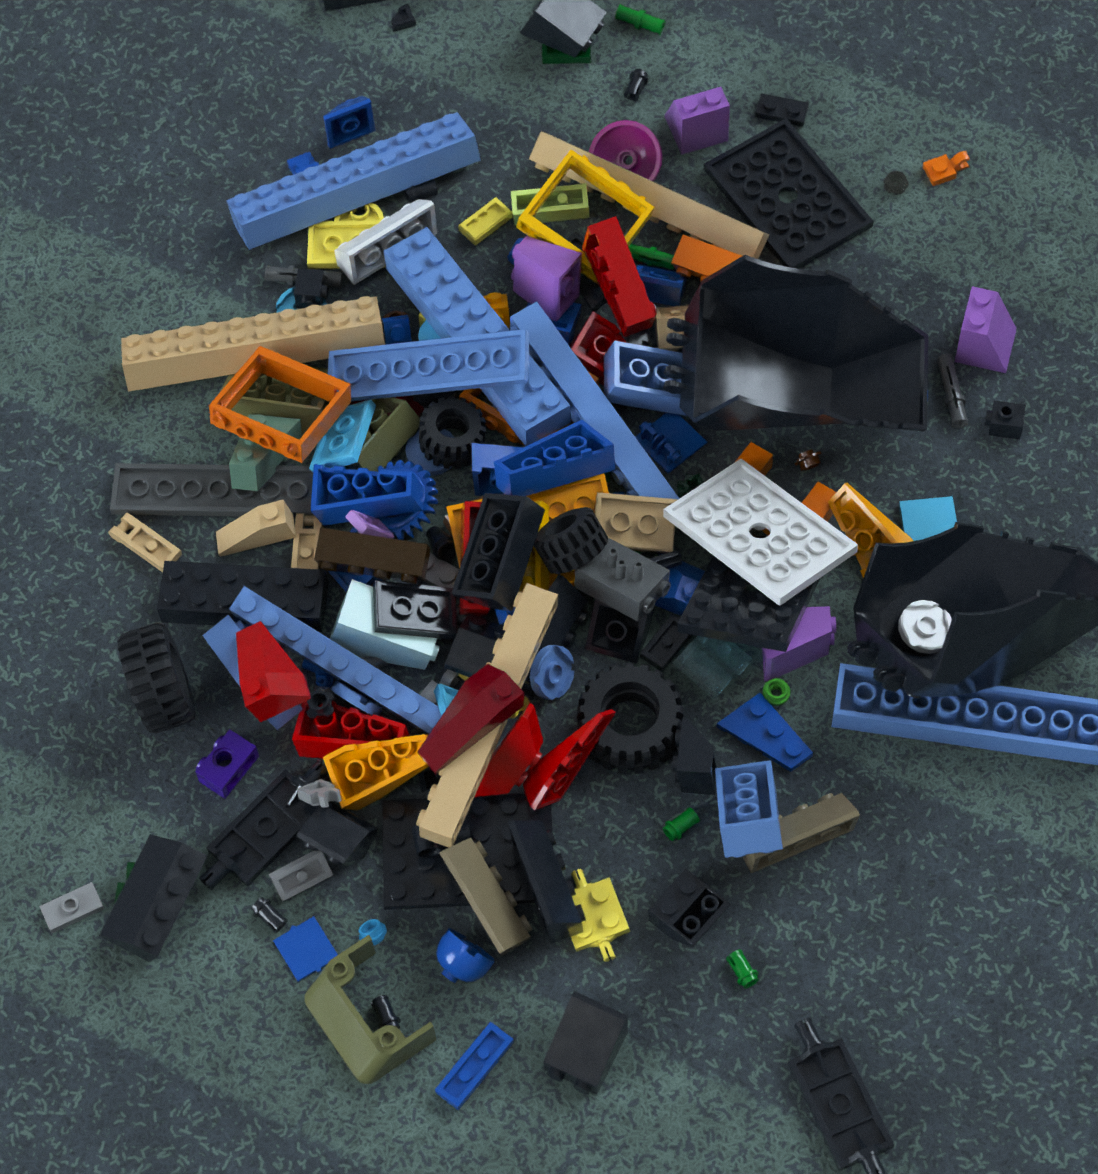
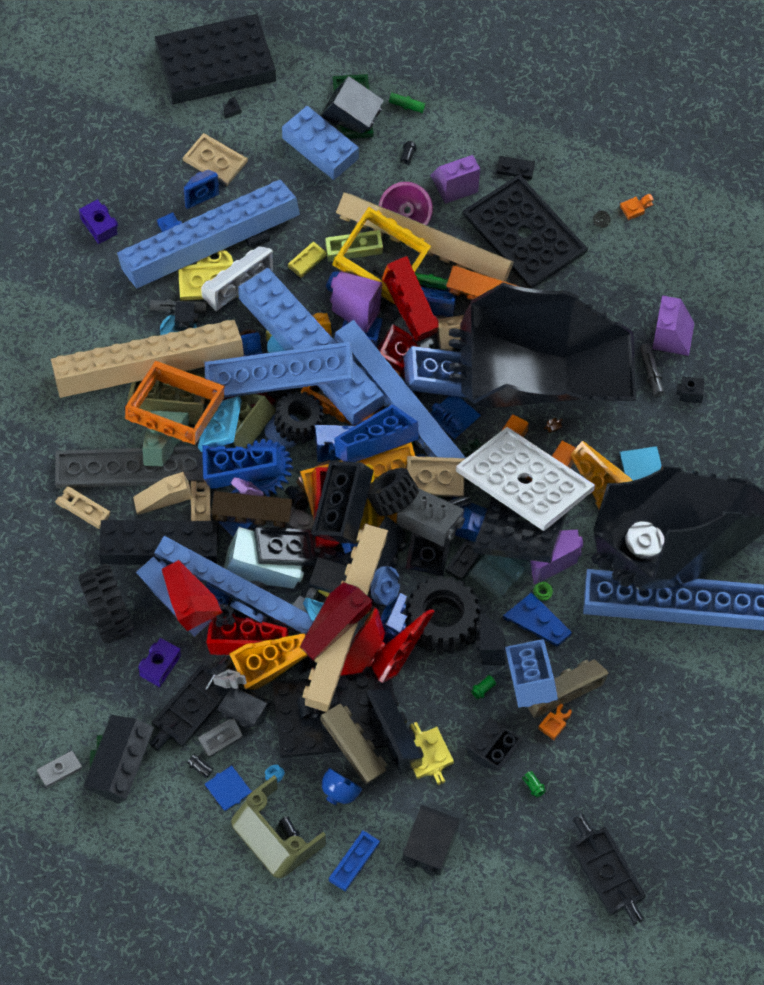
camera: 10 degrees left, 0 degrees up
none -> dark purple brick [79,199,118,244]
none -> tan tile [183,133,248,186]
none -> medium blue brick [282,106,359,180]
none -> blue plate [380,593,407,646]
none -> orange plate [538,704,572,740]

